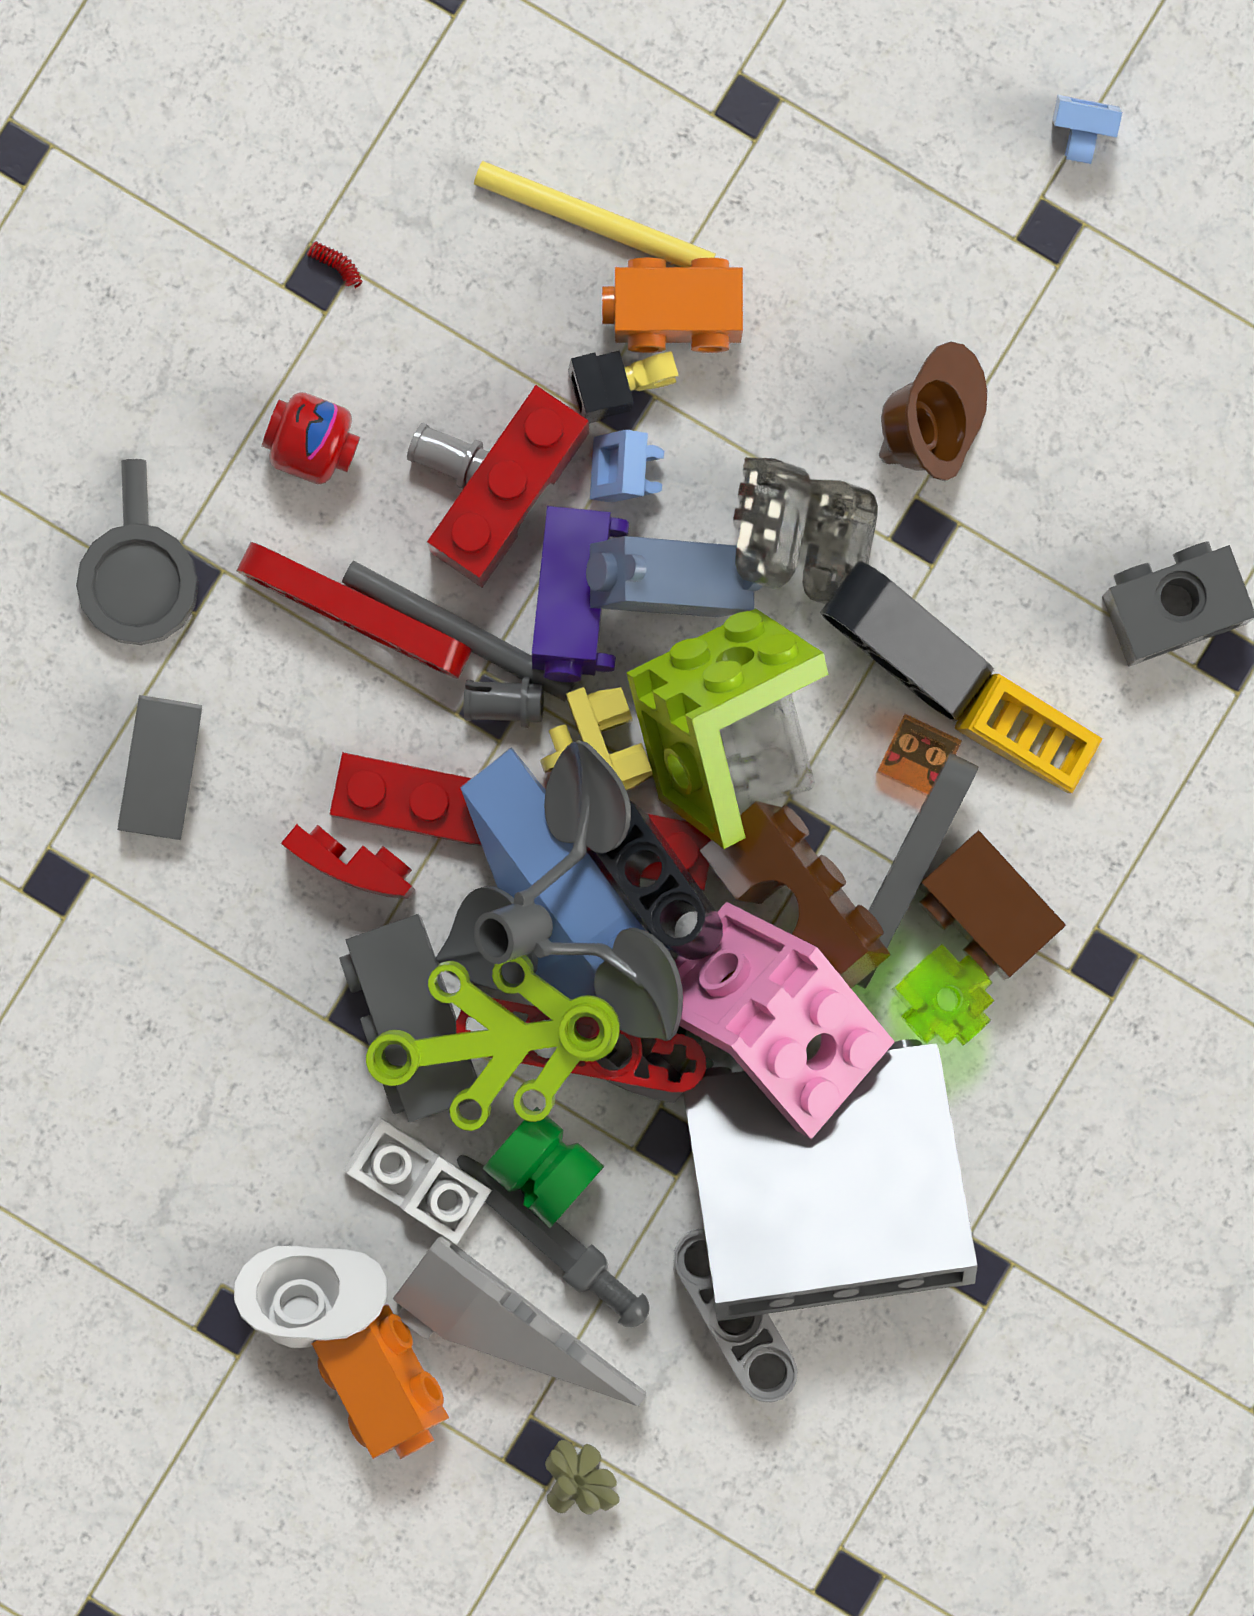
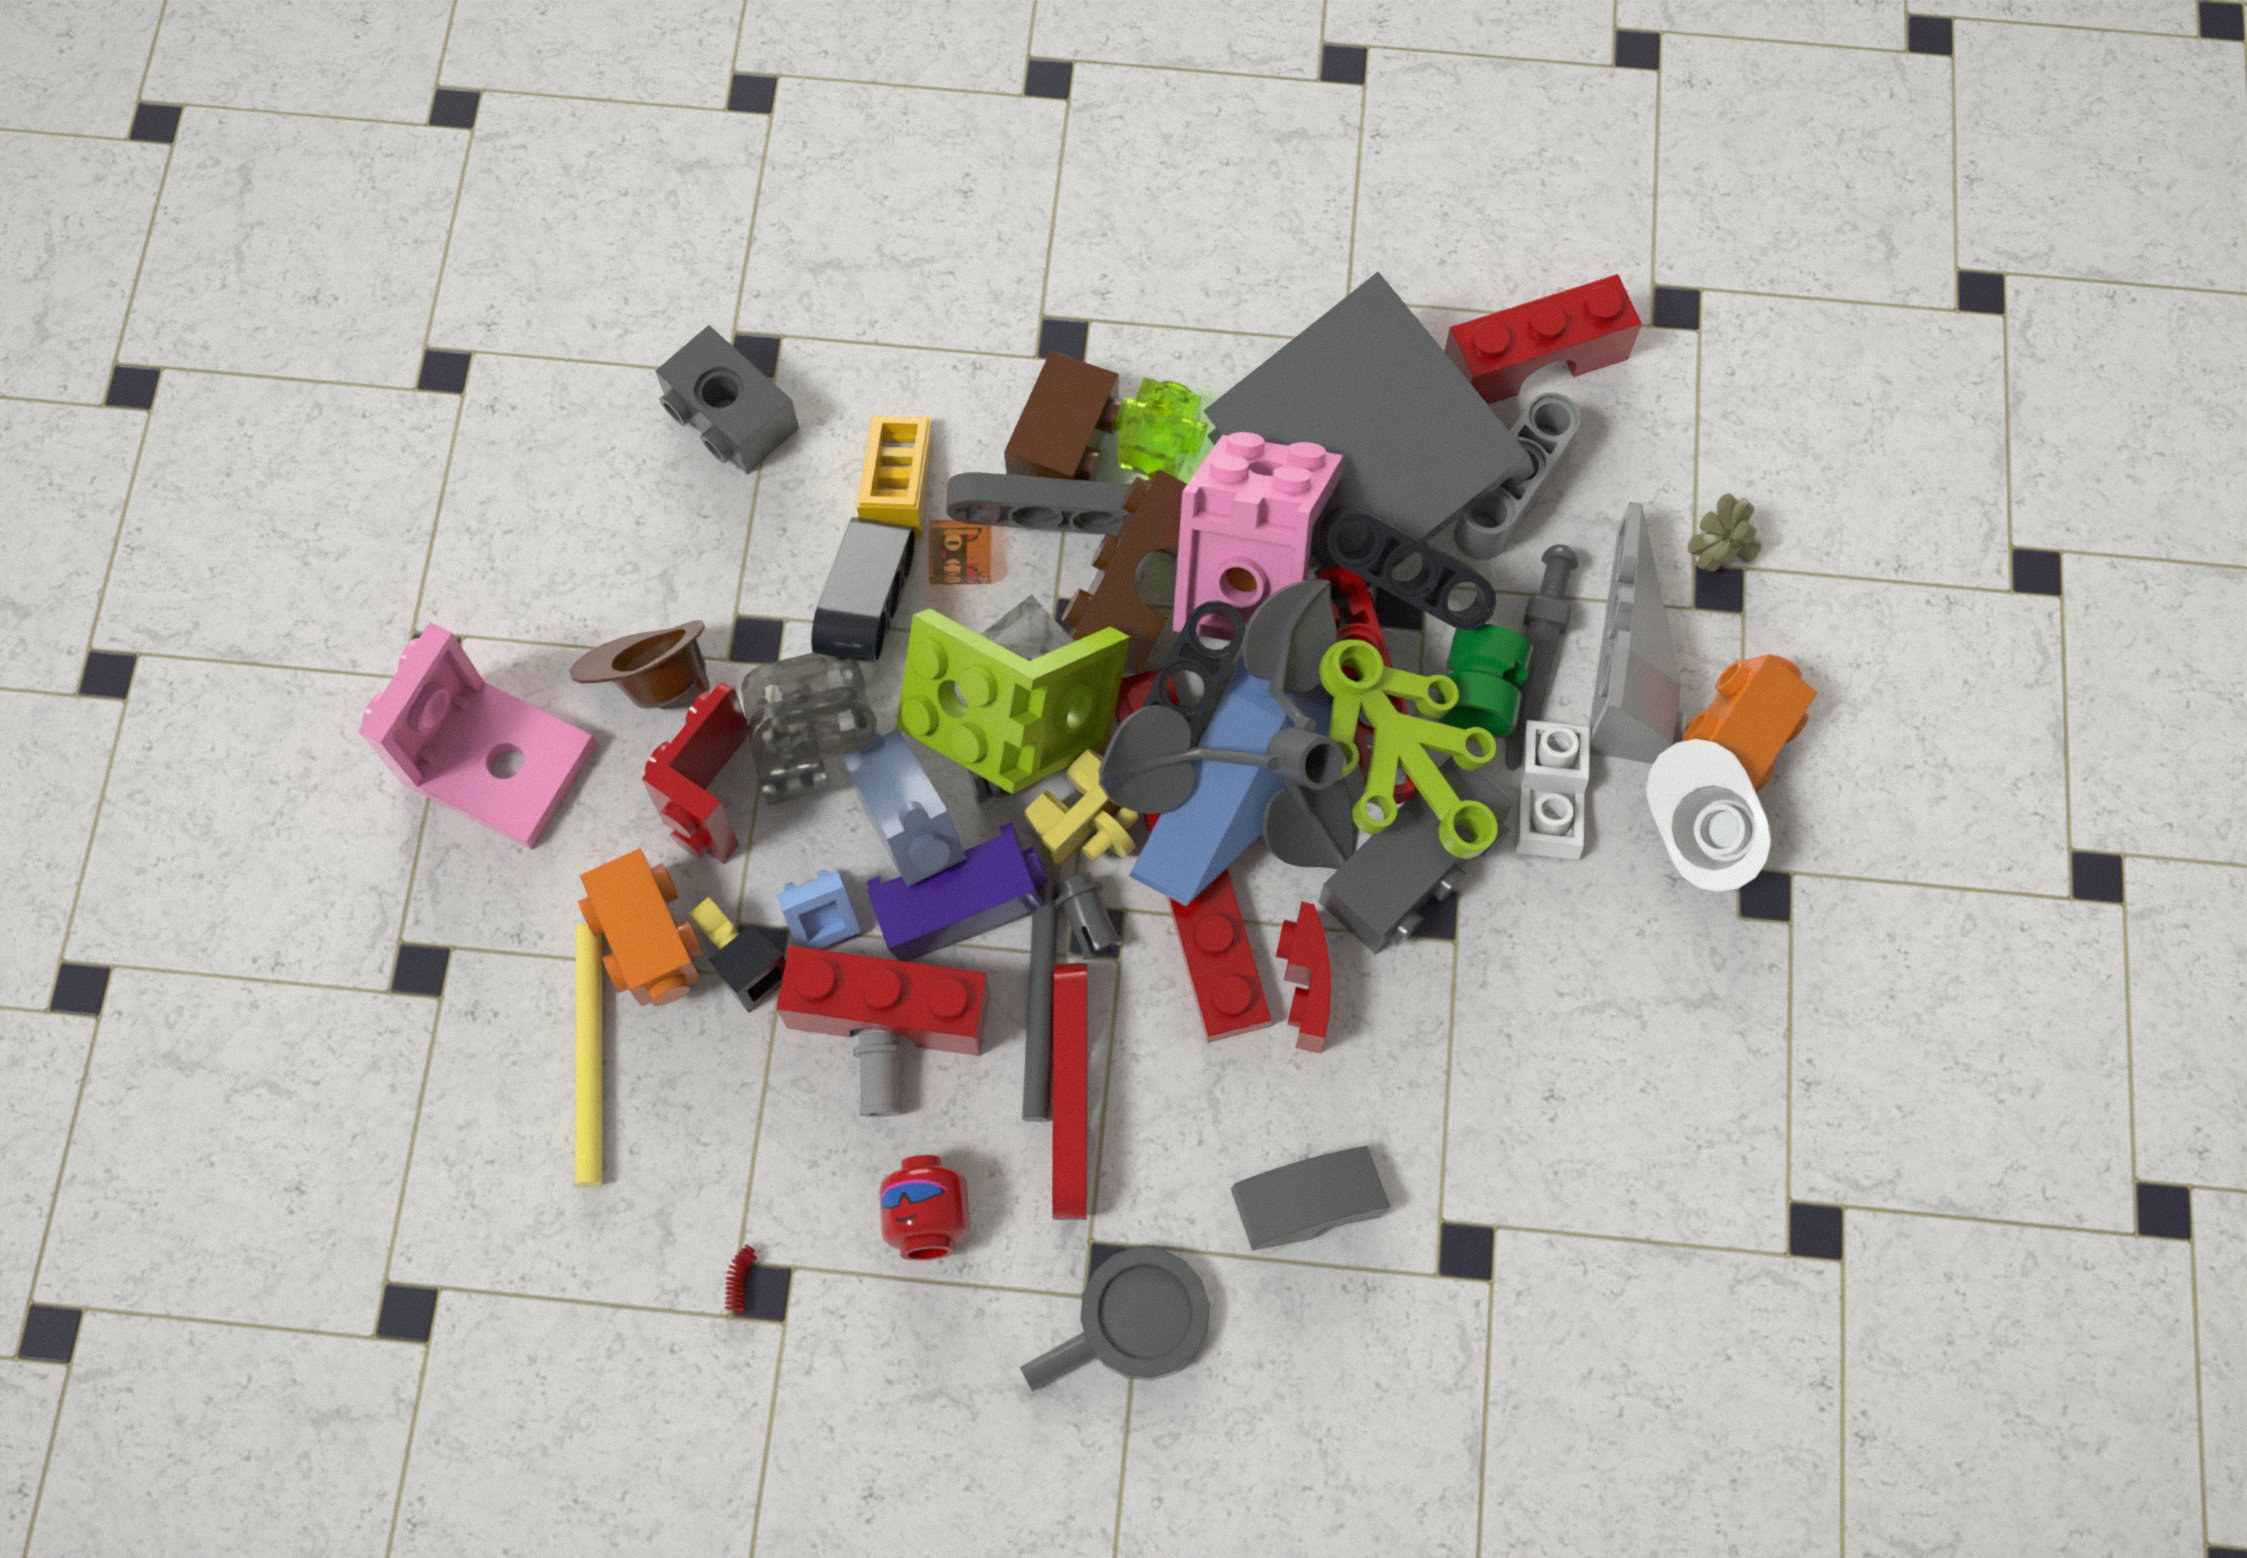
camera: 115 degrees left, 15 degrees down
light blue tile [1052,95,1123,164] -> none
none -> bright pink bracket [358,622,597,850]
none -> red bracket [641,682,750,864]
none -> black beam [1320,504,1496,630]
none -> red arch [1444,274,1642,405]

